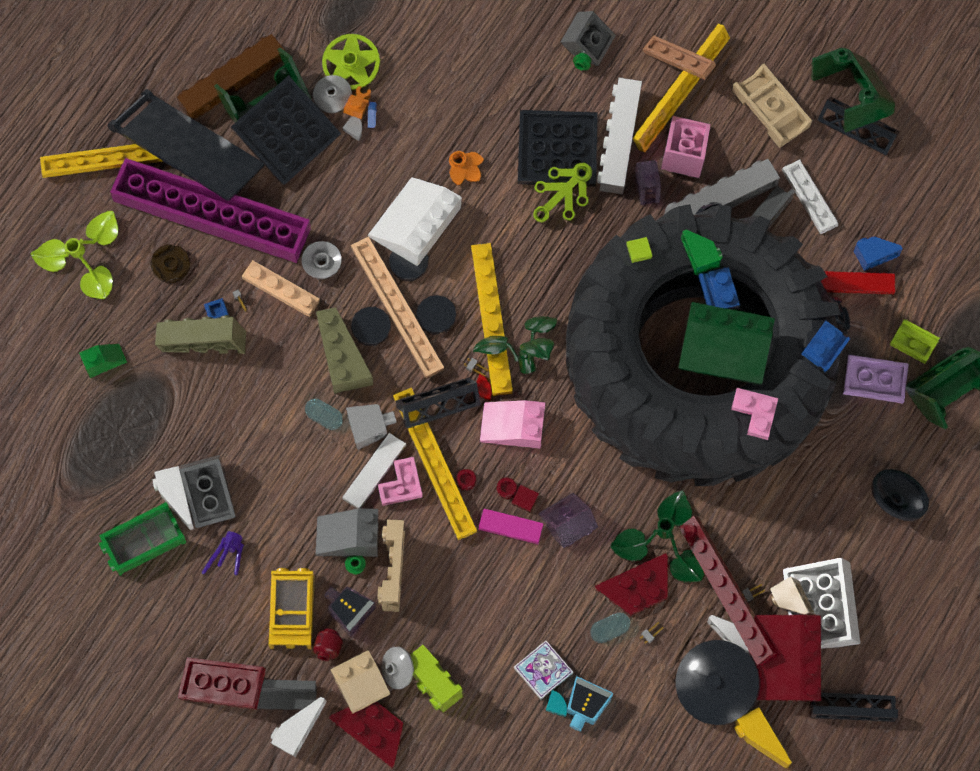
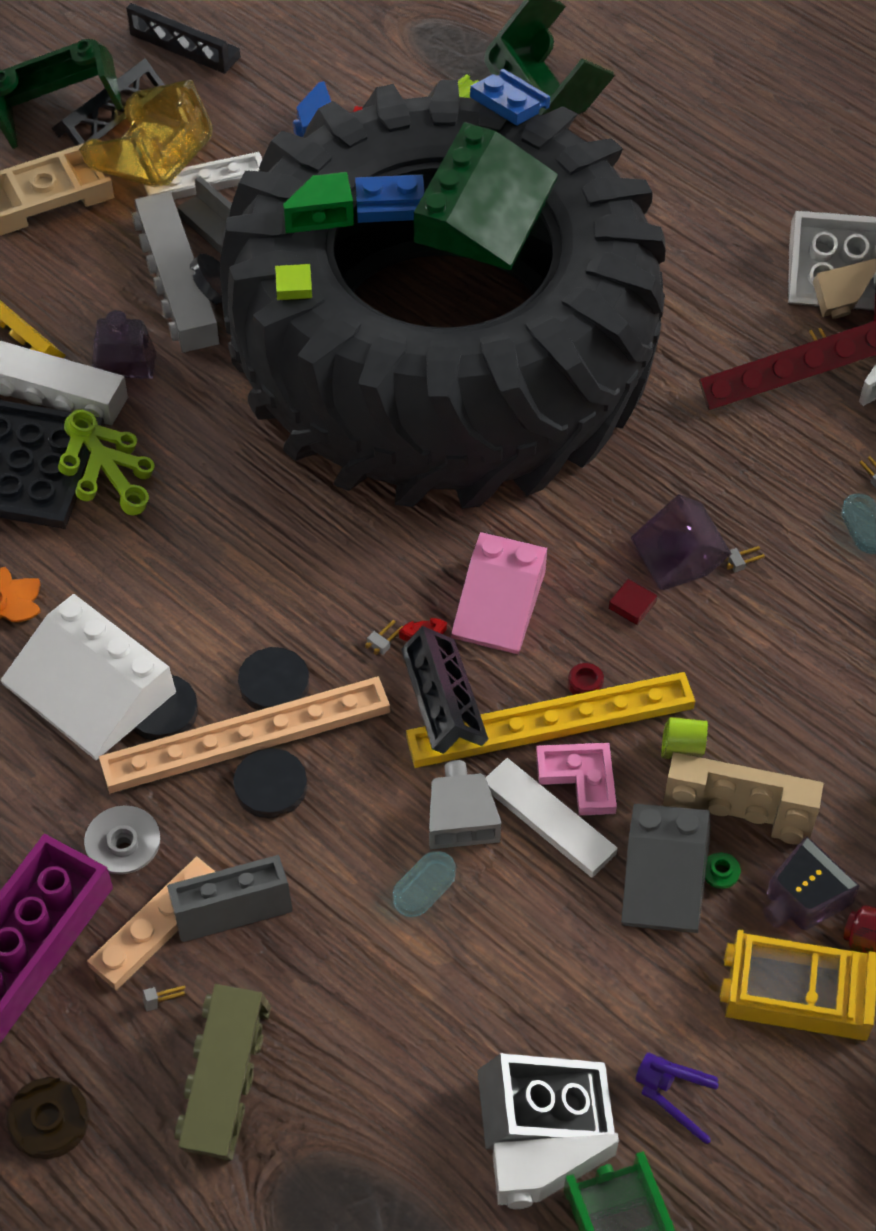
camera: 80 degrees left, 15 degrees down
blue tile [204,298,229,318] -> none
olive wedge [316,307,373,394] -> none
yellow plate [471,243,513,396] -> none
dark green plant [473,316,558,374] -> none
dark pink tile [479,509,543,544] -> none
dark red tile [496,477,517,499] -> none
dark red wing [594,553,668,616] -> none
dark green plant [610,490,704,582] -> none
bright pink slope [661,116,711,178] -> none
bright pink plate [731,388,778,440] -> none
black dish [871,469,929,521] -> none
none -> clear yellow windscreen [79,79,213,188]
none -> black fence [126,3,241,74]
none -> dark grey panel [167,855,293,942]
none -> lime beam [661,717,708,759]
none -> piece [722,546,765,573]

